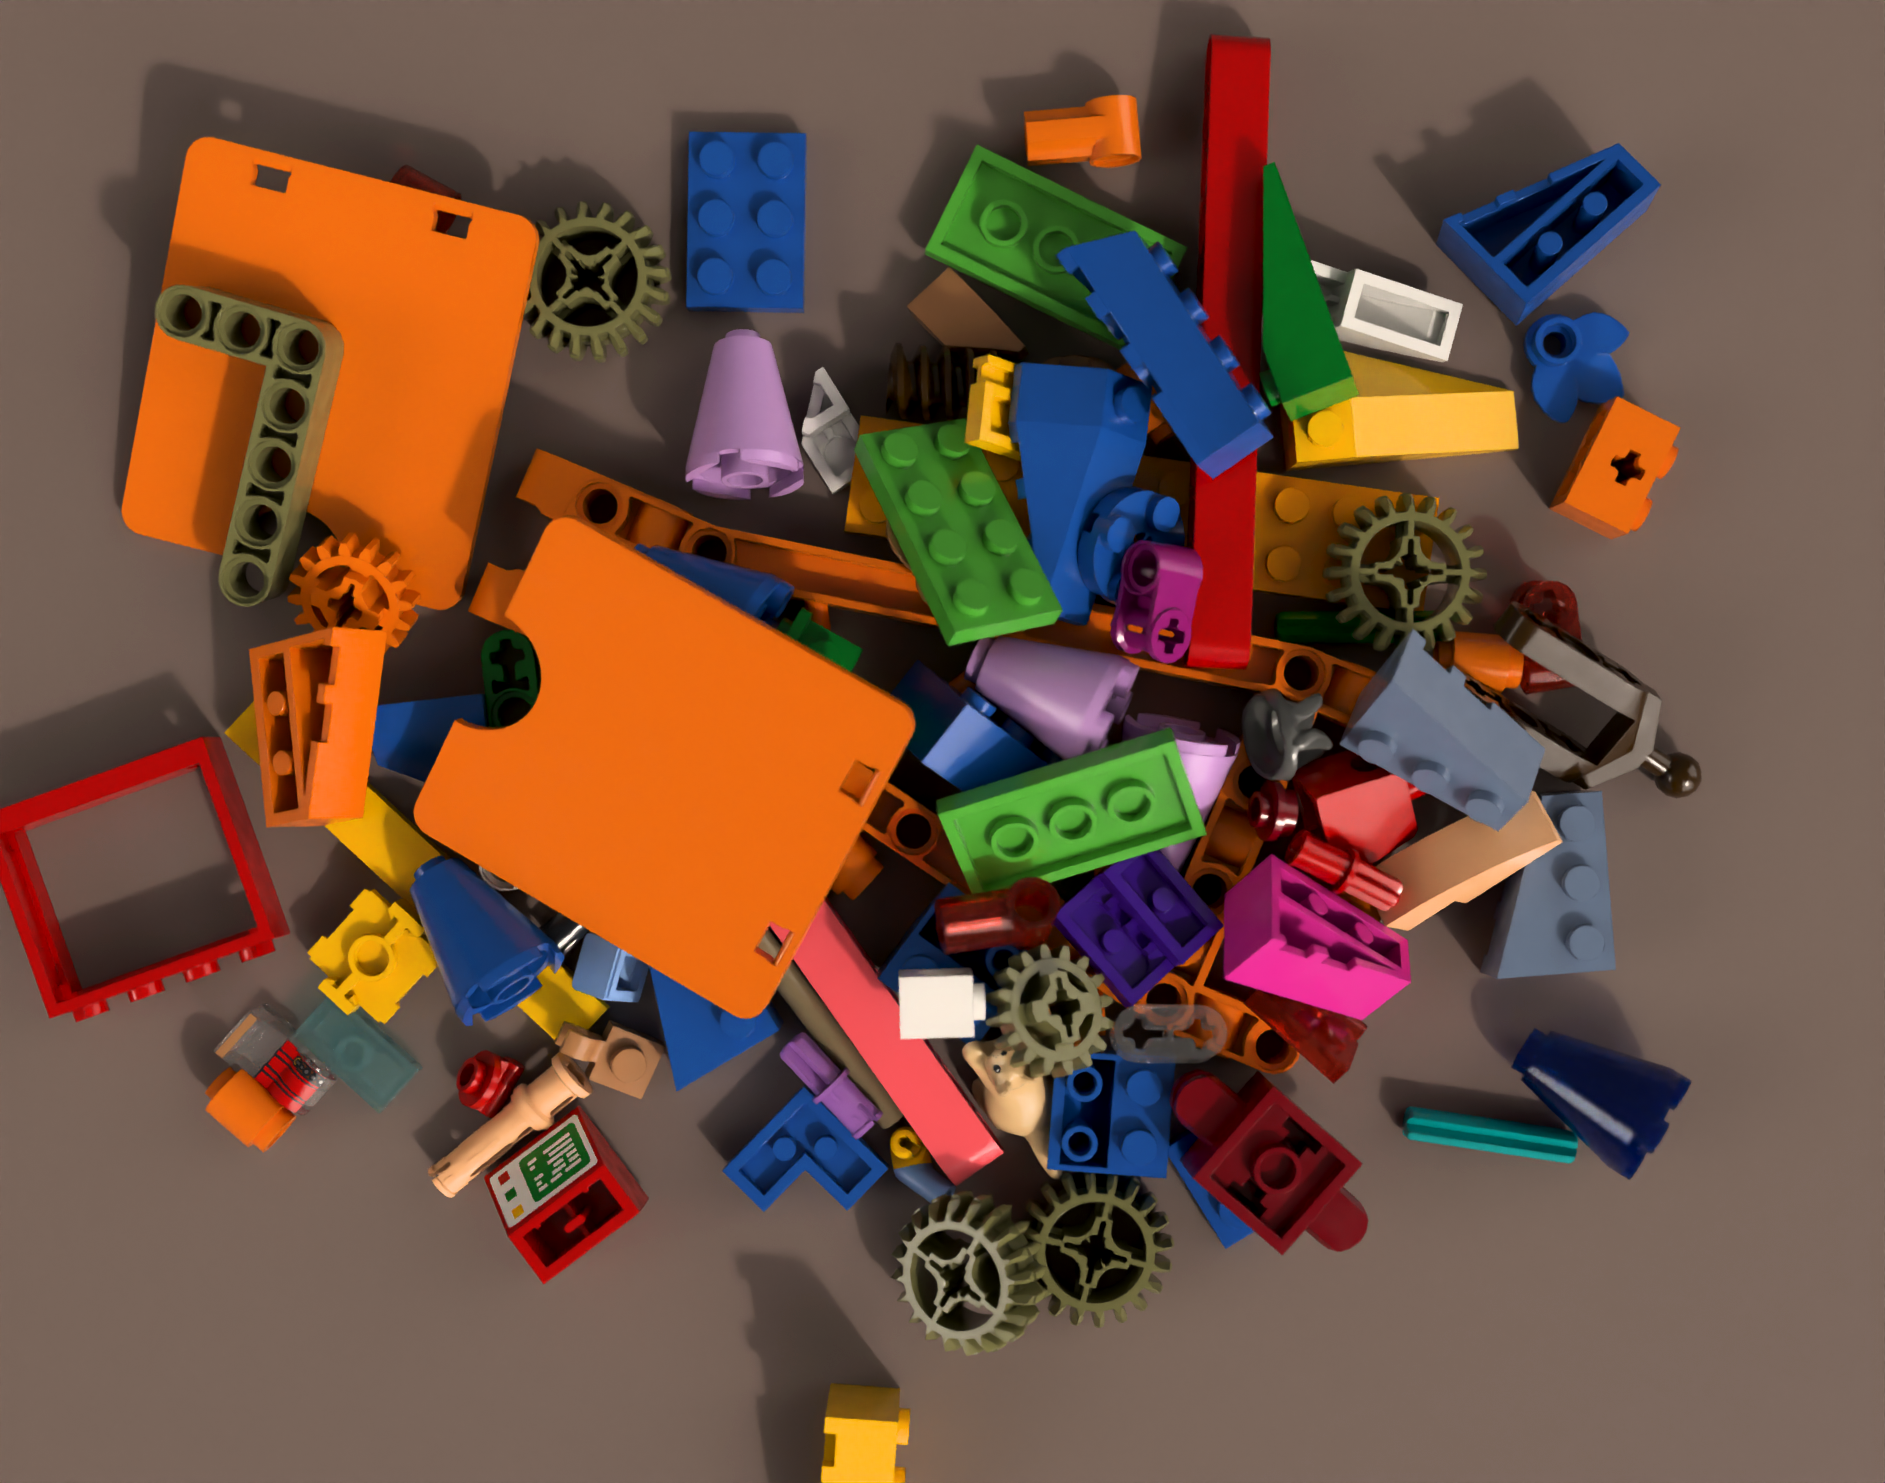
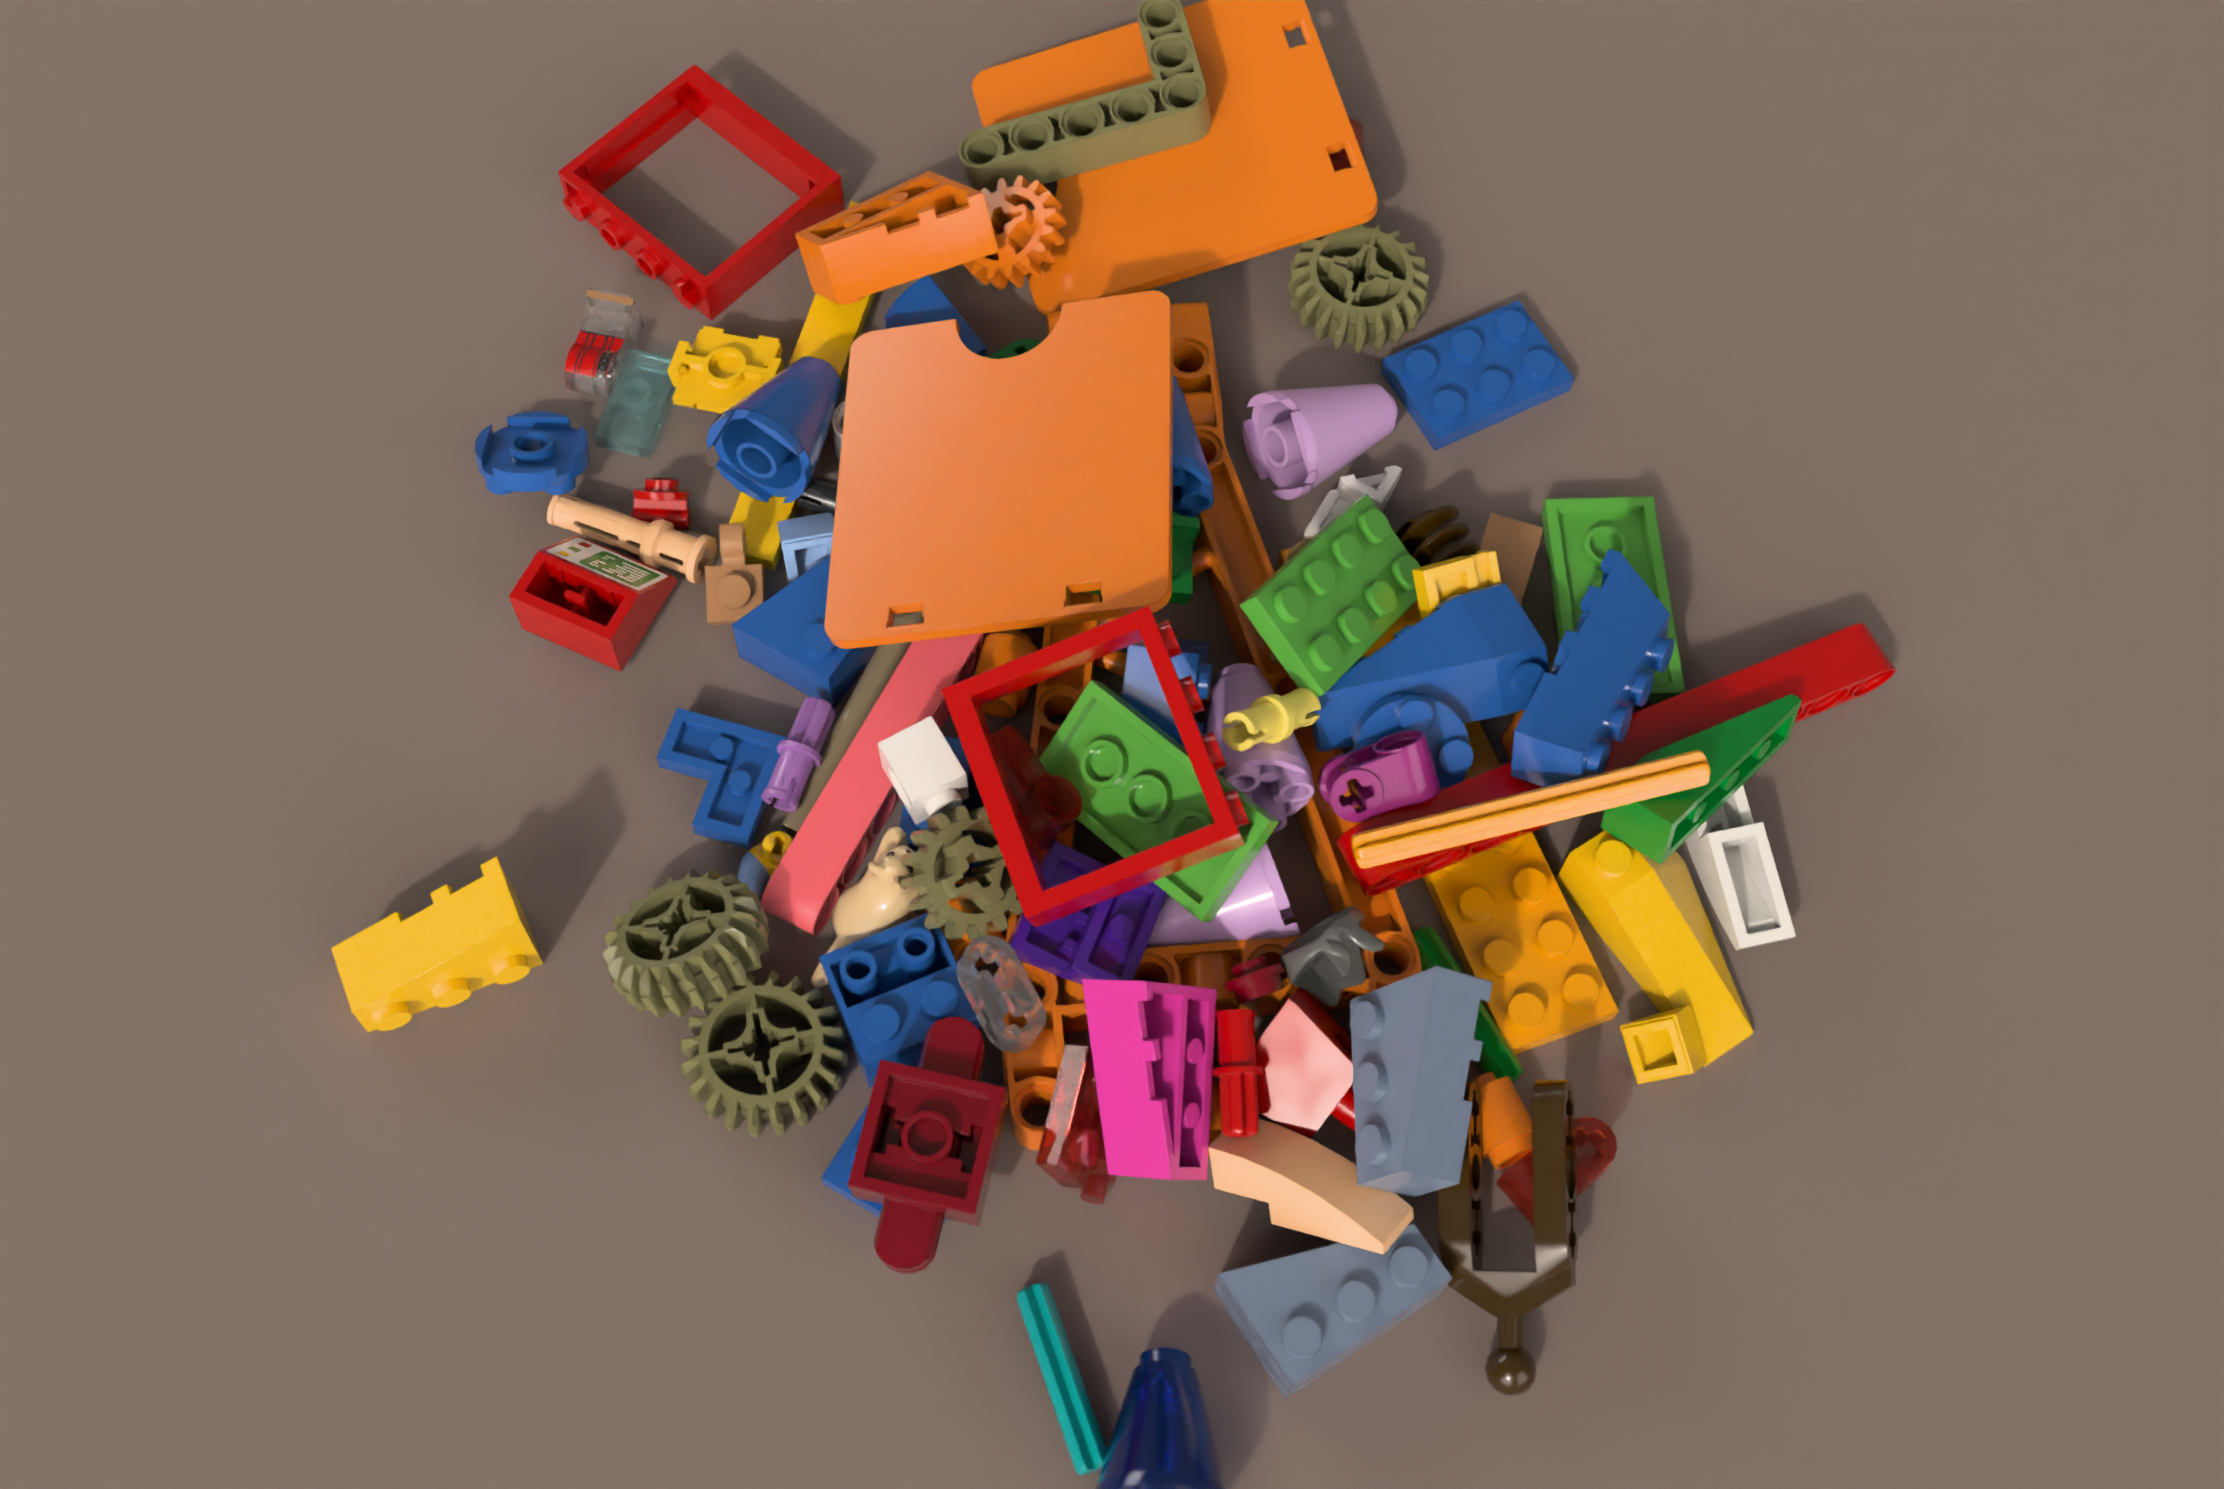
camera: 50 degrees right, 25 degrees down
orange brick [205,1066,297,1153] -> none
orange piece [1023,95,1142,168] -> none
olive gear [1323,493,1487,651] -> none
blue wedge [1436,143,1661,326] -> none
blue plate [1523,312,1629,424] -> none
orange brick [1549,396,1681,539] -> none
none -> blue plate [474,411,590,495]
none -> red window [941,606,1249,928]
none -> light yellow pin [1221,688,1321,751]
none -> light orange axle [1351,750,1711,869]
none -> yellow slope [1620,1005,1707,1084]

